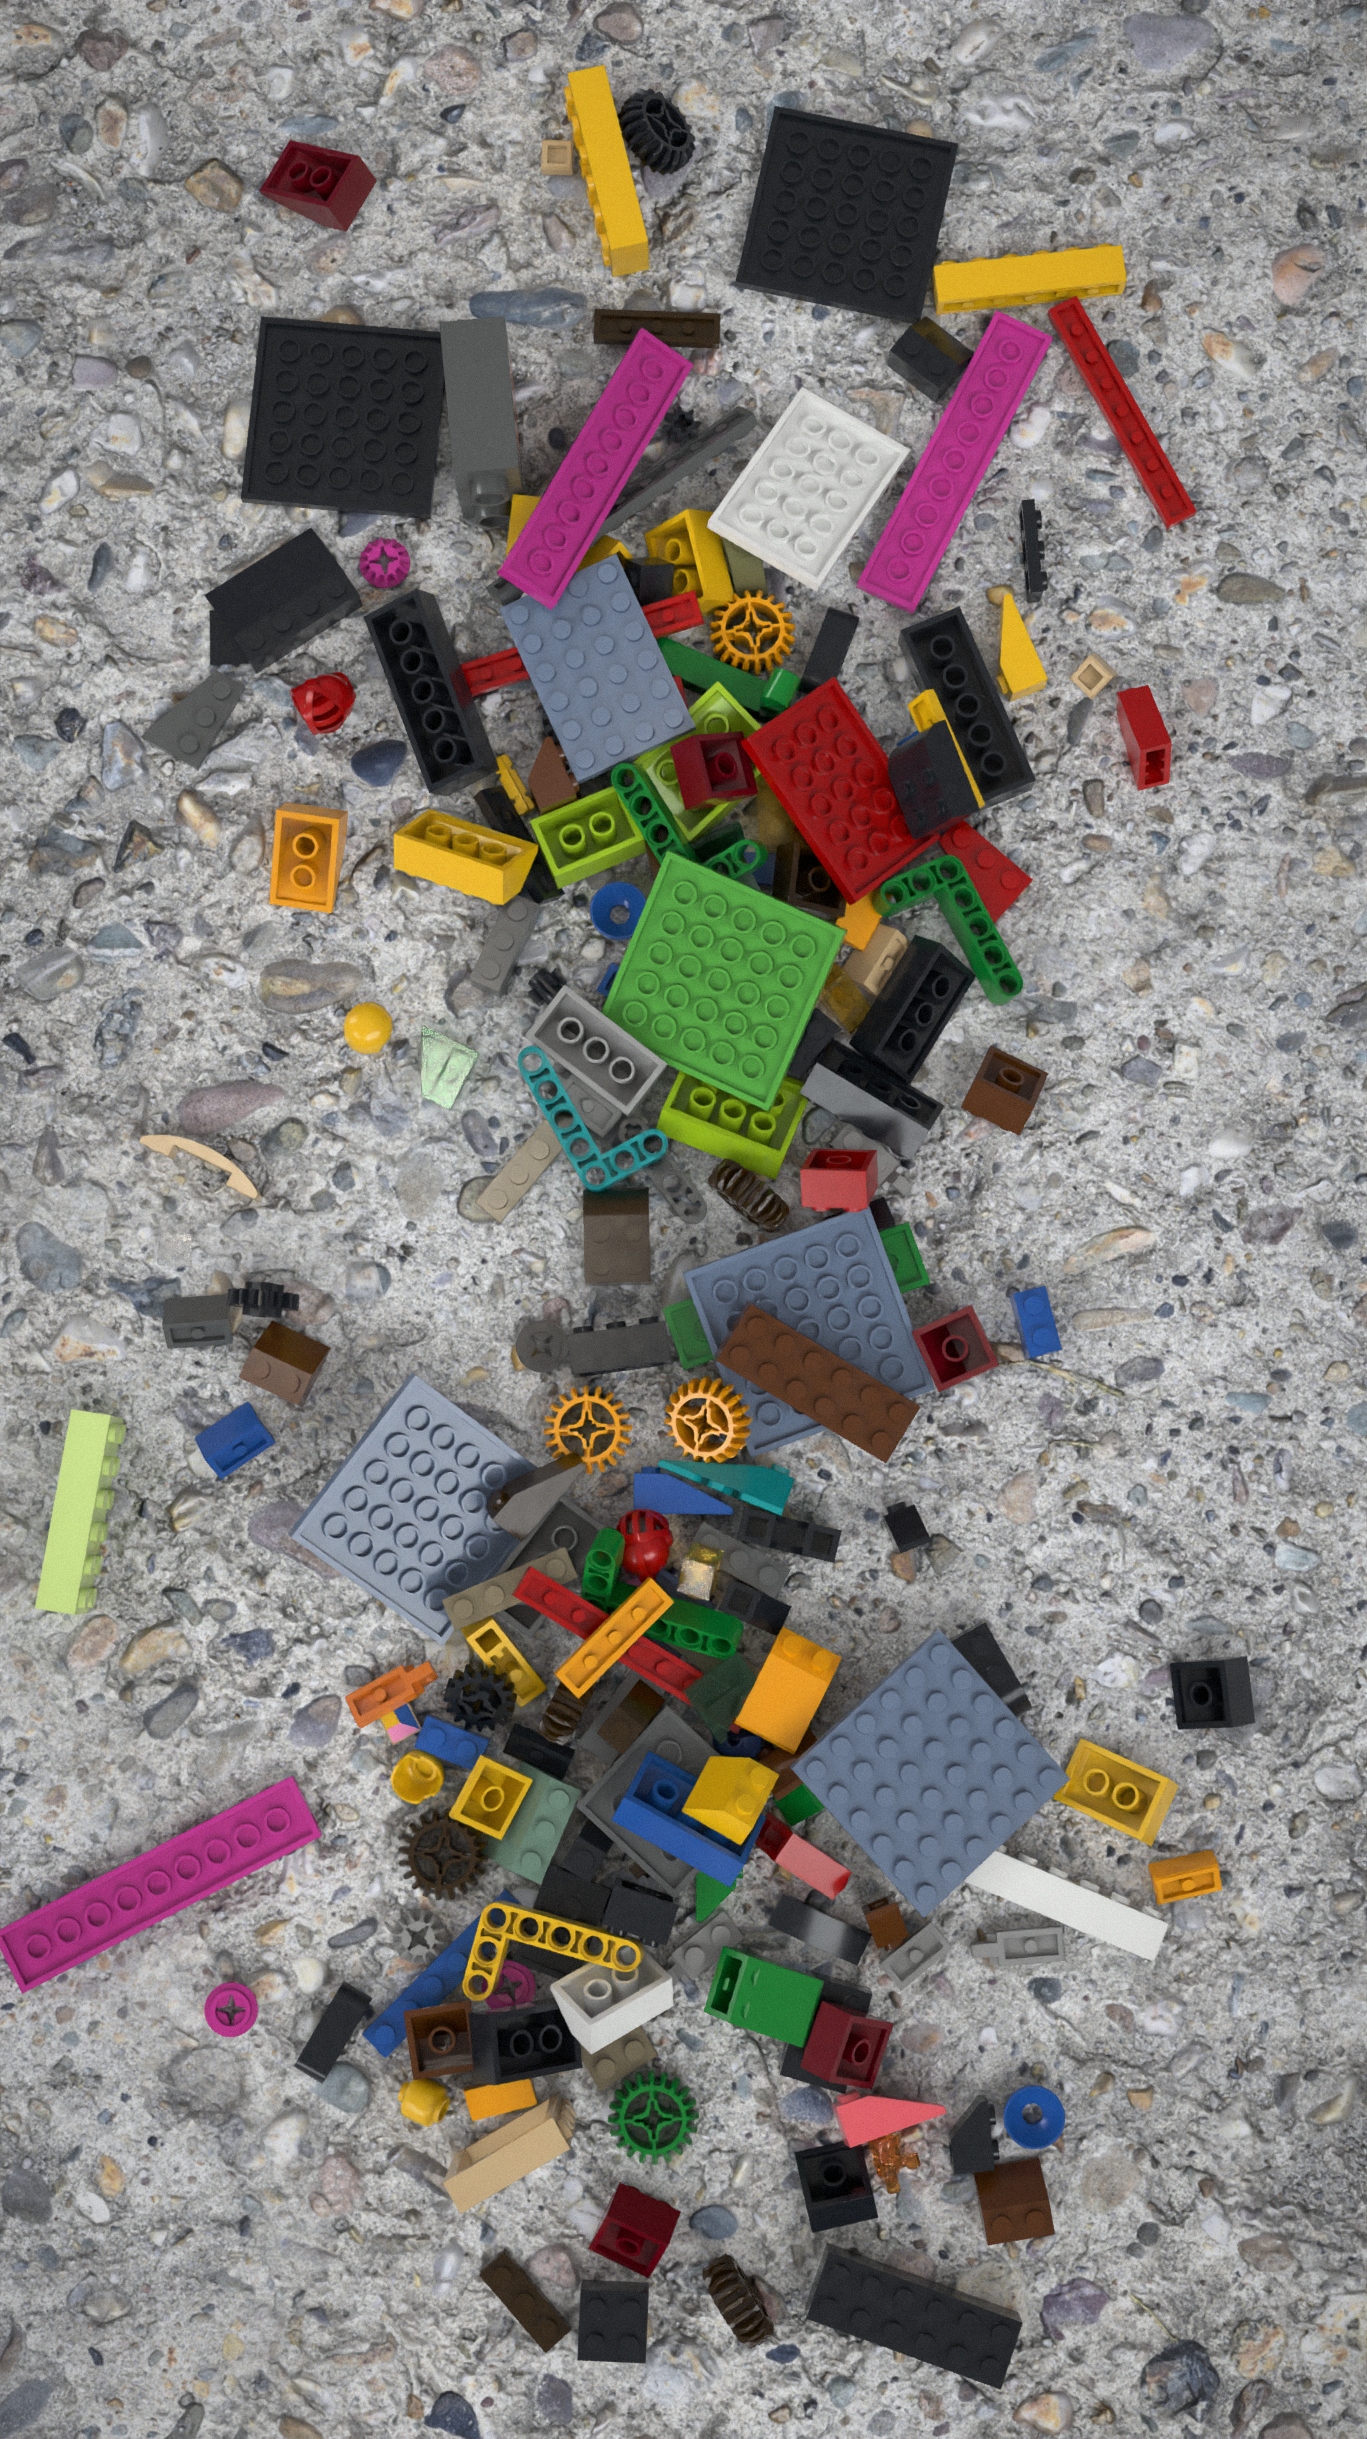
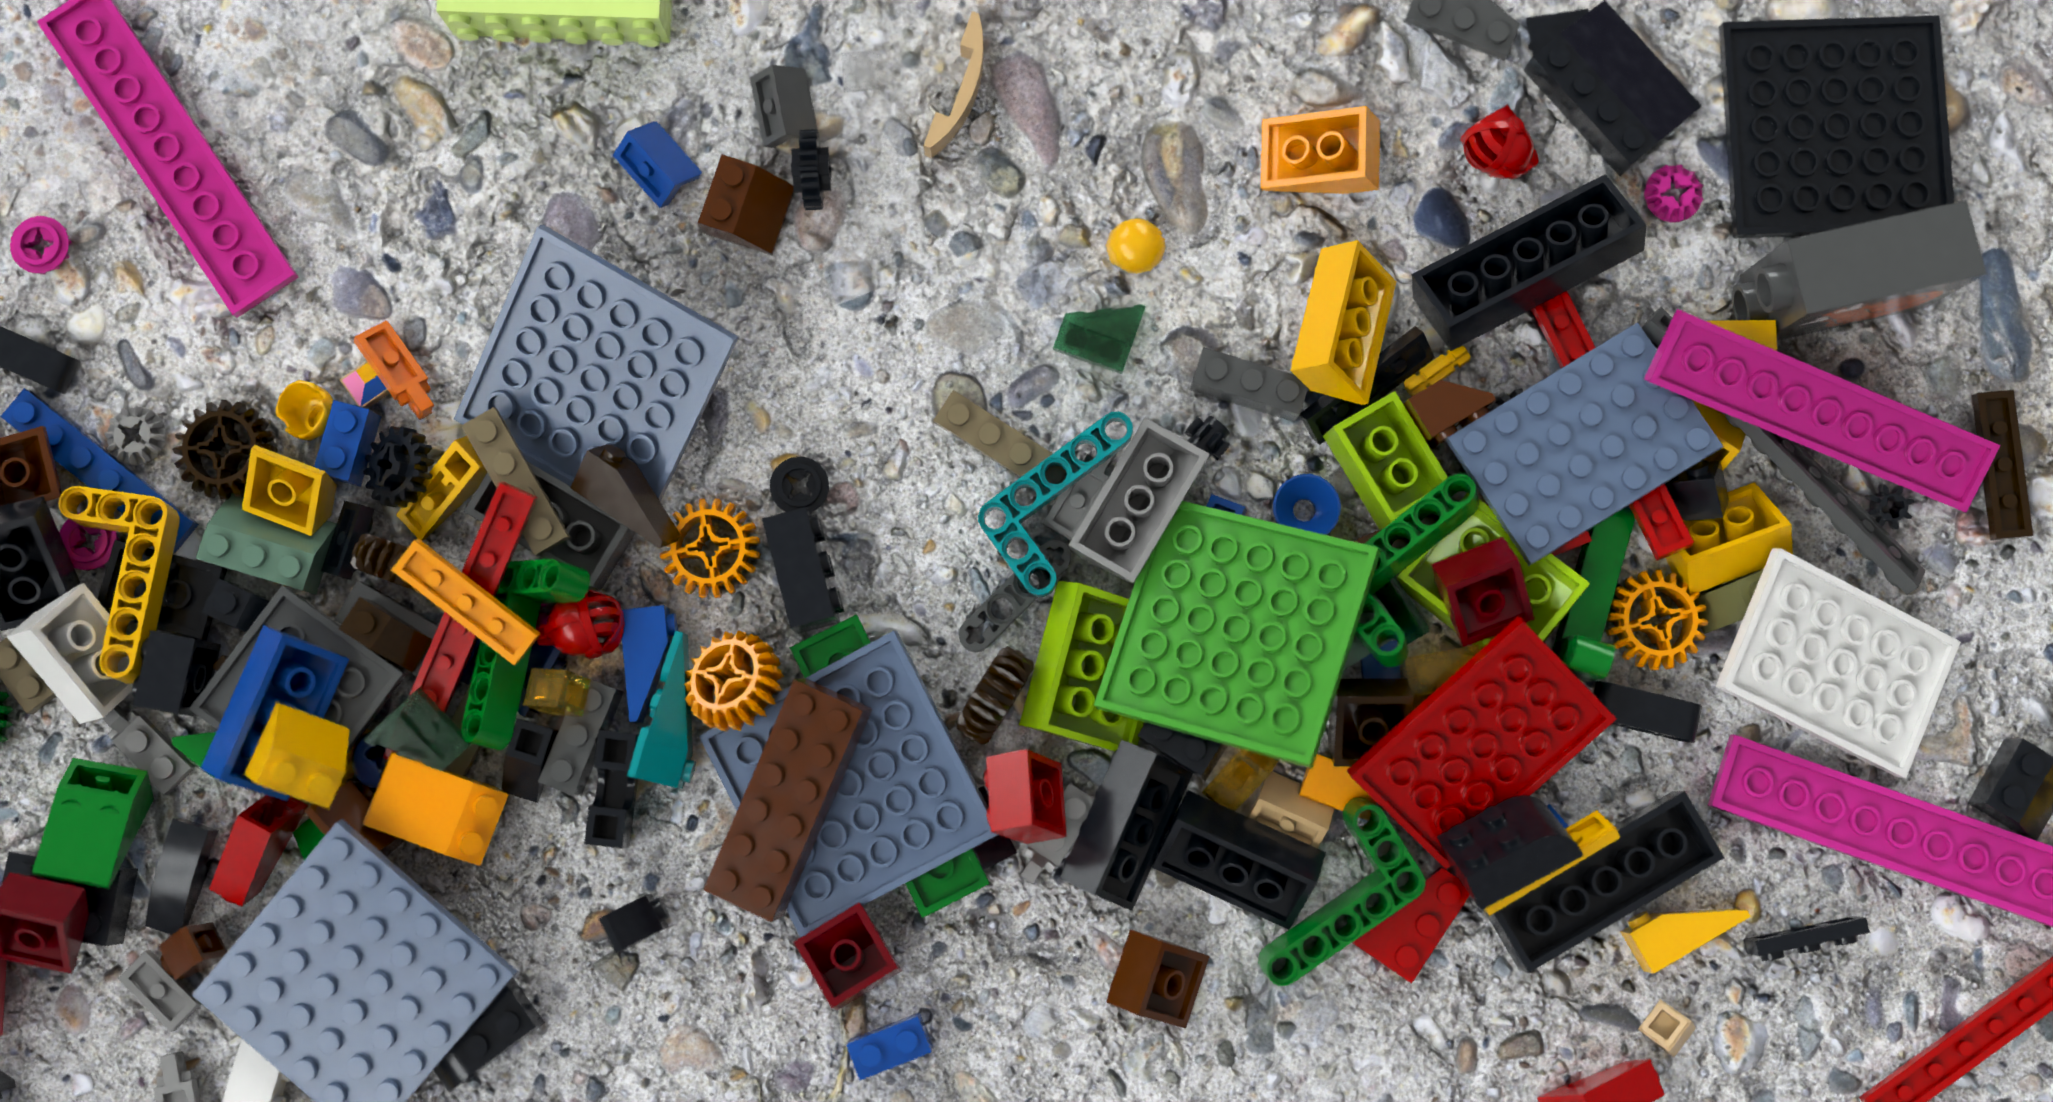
camera: 80 degrees right, 0 degrees up
dark brown brick [583,1187,651,1286] -> none

